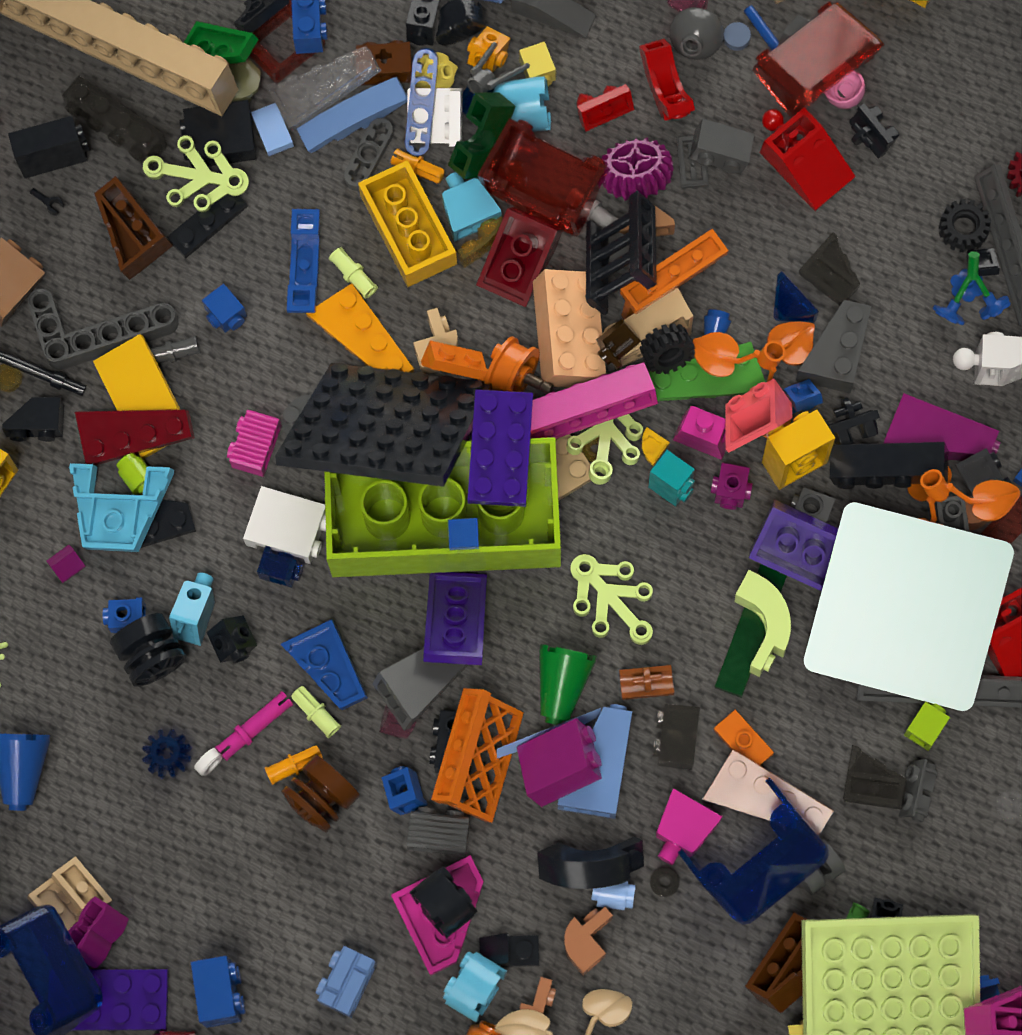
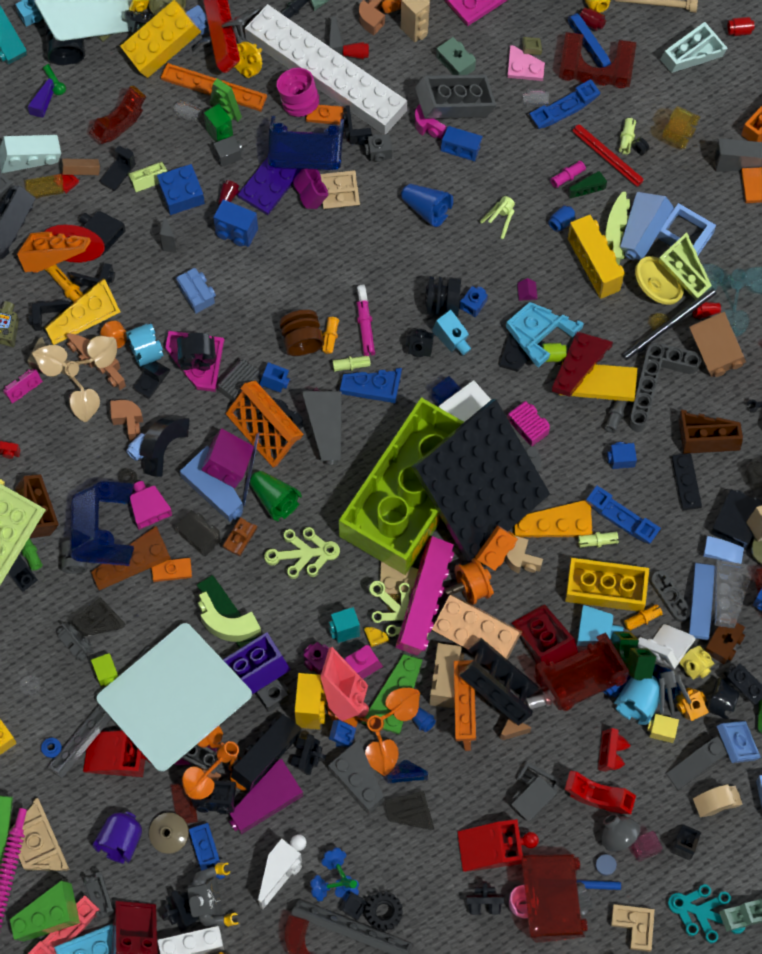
camera: 120 degrees right, 5 degrees down
black slope [2,397,64,442] -> none
clear blue gear [142,729,192,779] -> none
yellowish green plant [143,136,249,212] -> none
beam [405,48,439,156] -> none
dark purple plate [423,572,487,665] -> none
blue tile [448,518,479,550] -> none
clear yellow slope [458,216,503,268] -> none
dark purple plate [467,390,533,507] -> none
dark brown bracket [596,318,641,369] -> none
magenta gear [599,137,674,201] -> none
black tyre [640,323,695,374] -> none

